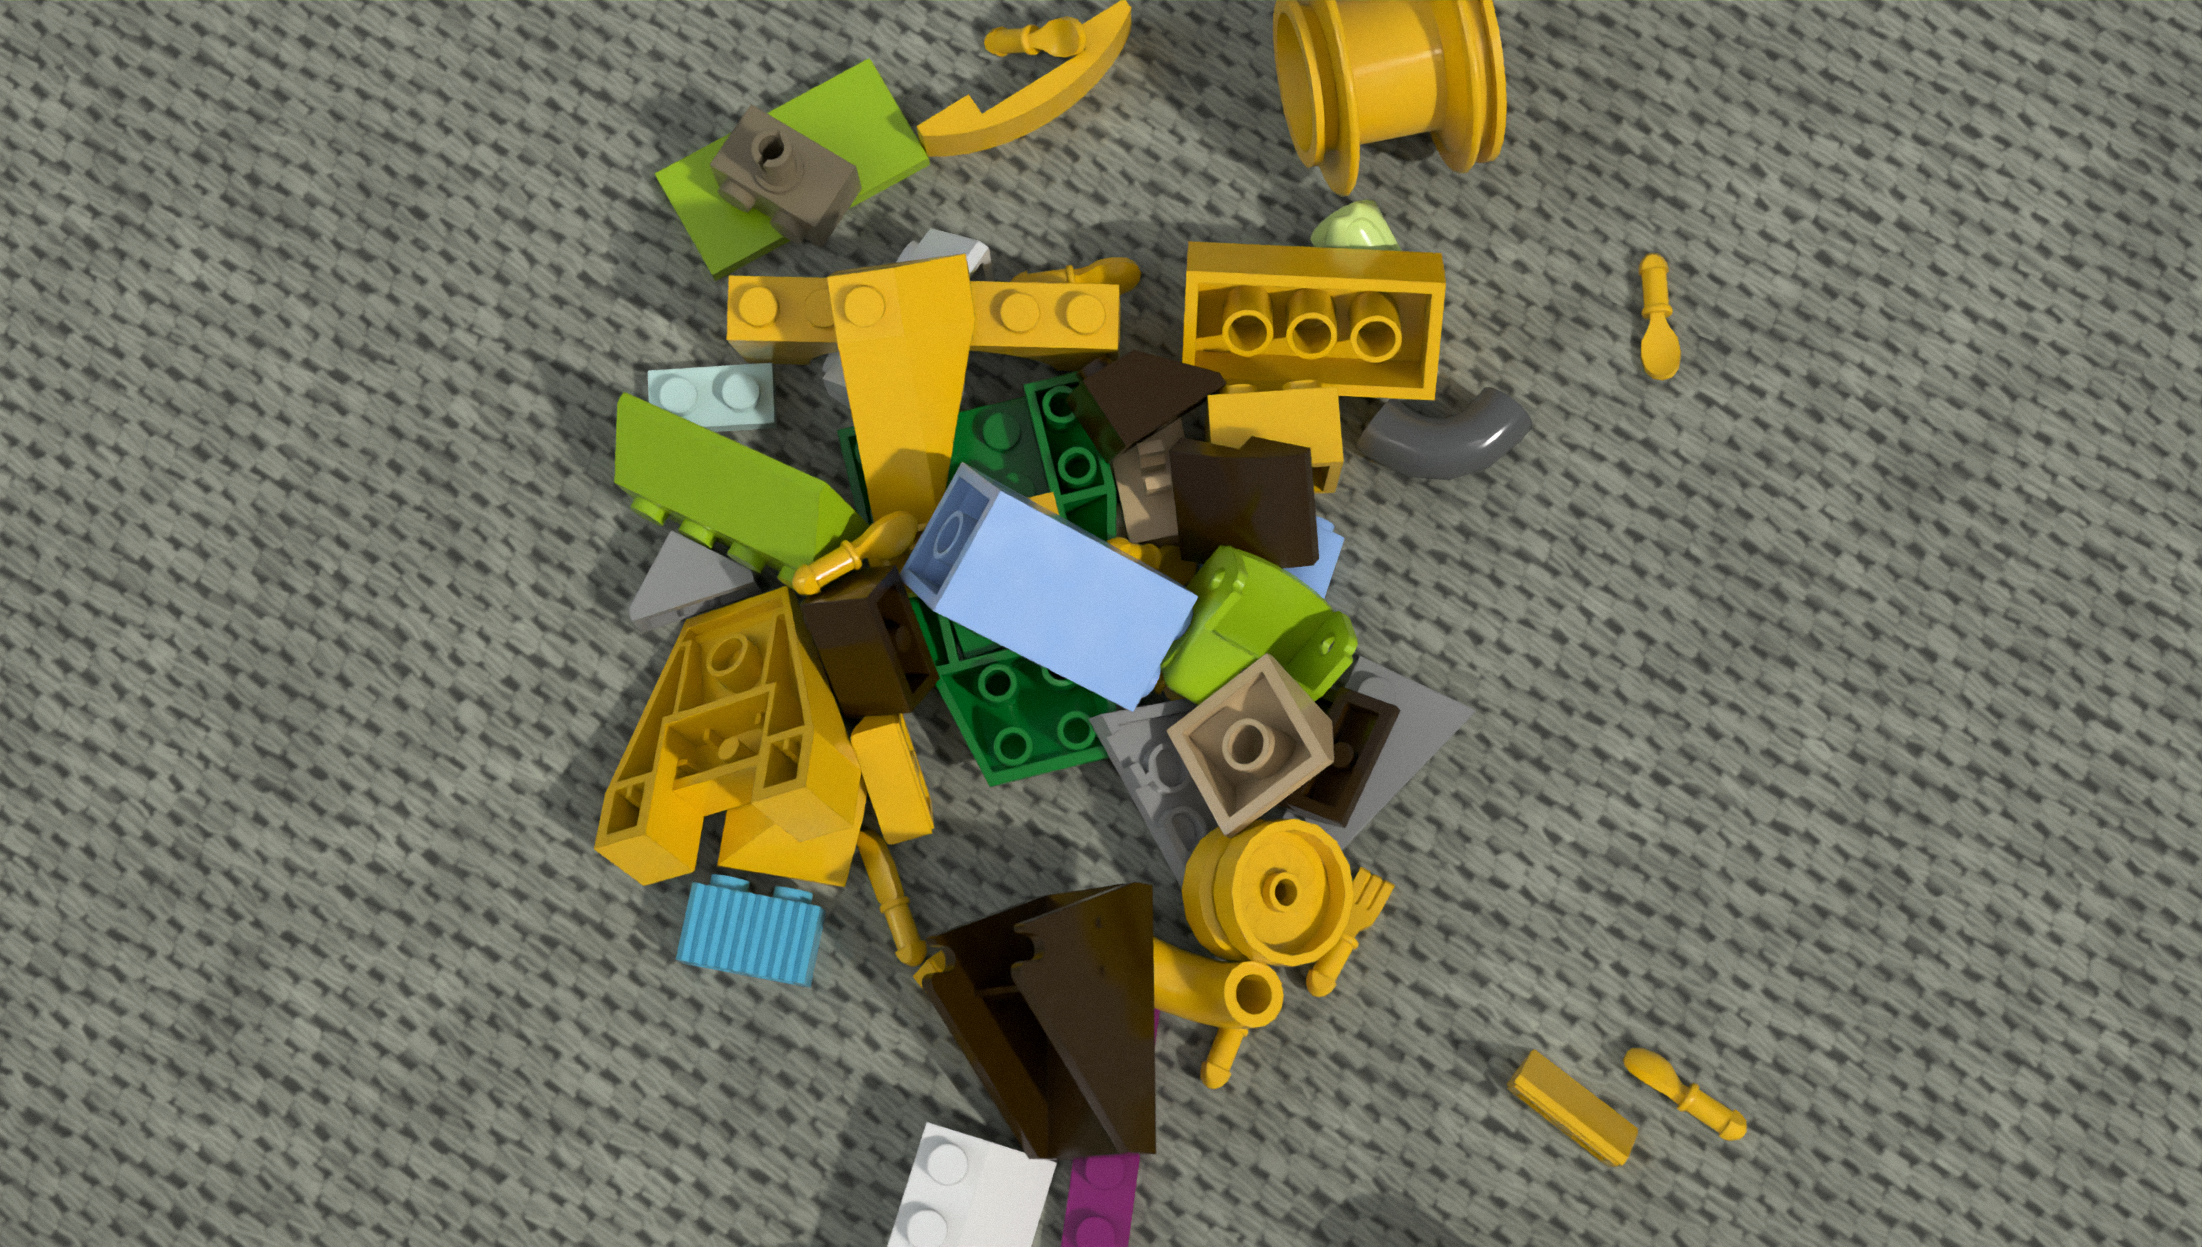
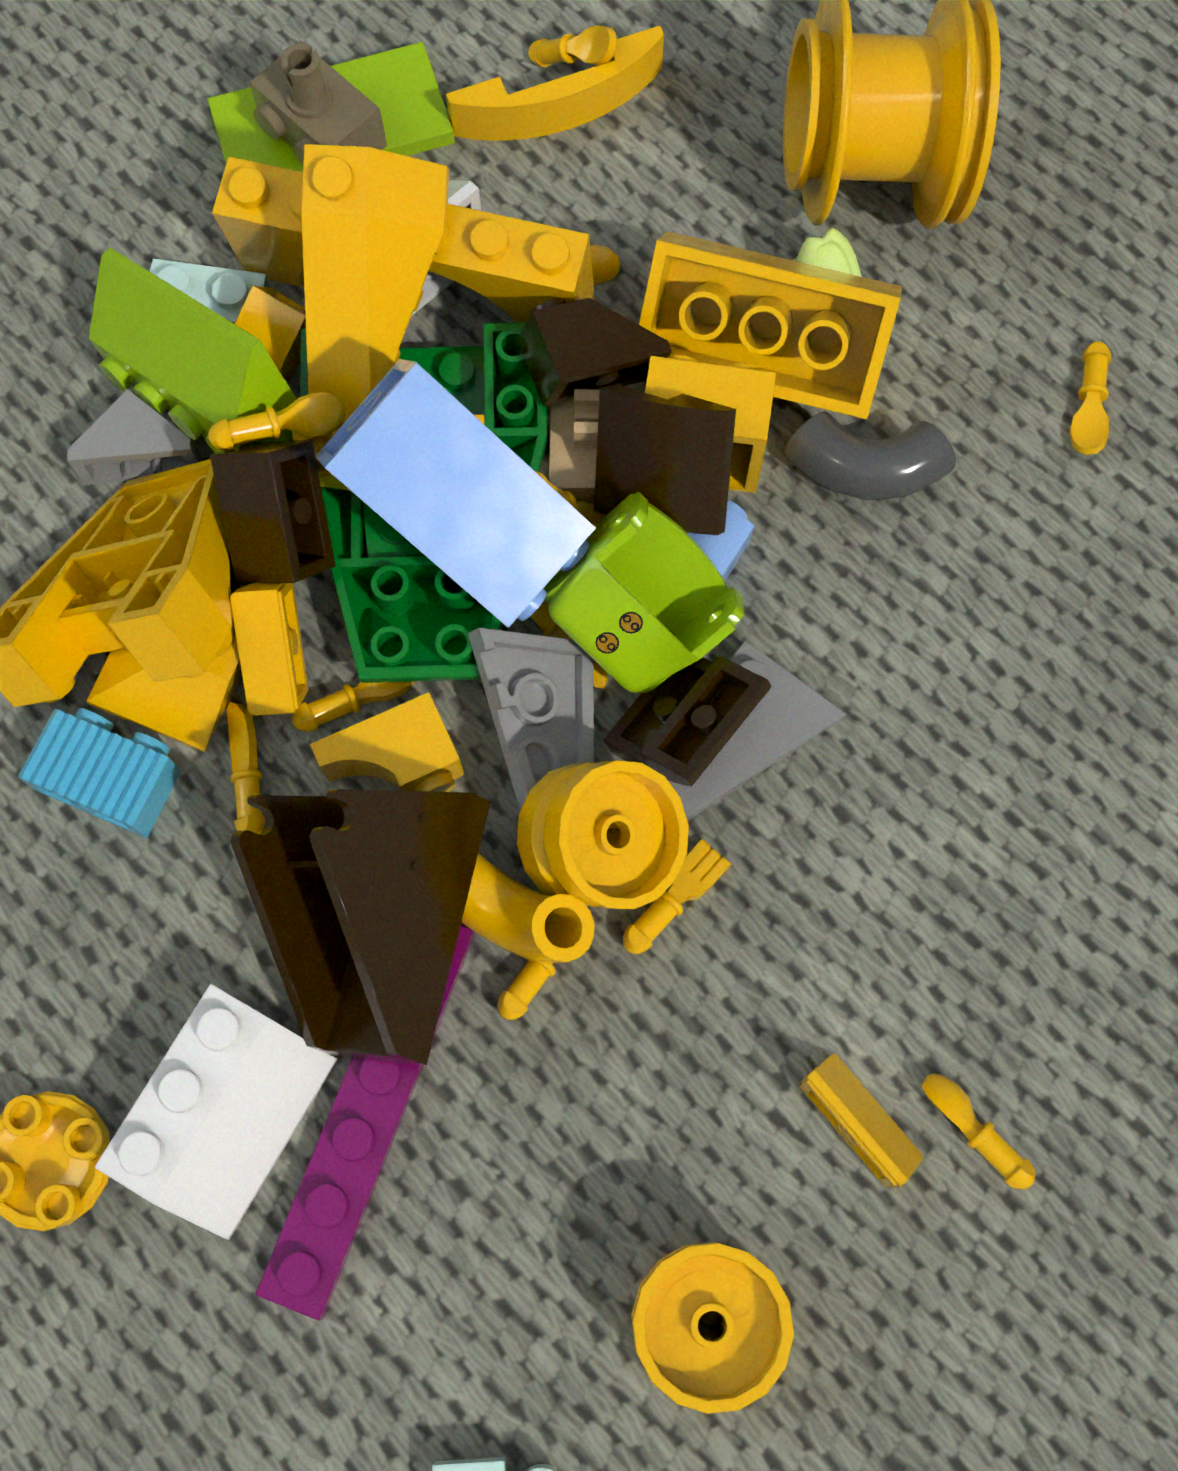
camera: 10 degrees right, 5 degrees down
tan slope [1166,653,1334,838] -> none
none -> yellow brick [235,286,306,381]
none -> yellow piece [292,682,415,732]
none -> yellow arch [310,692,465,792]

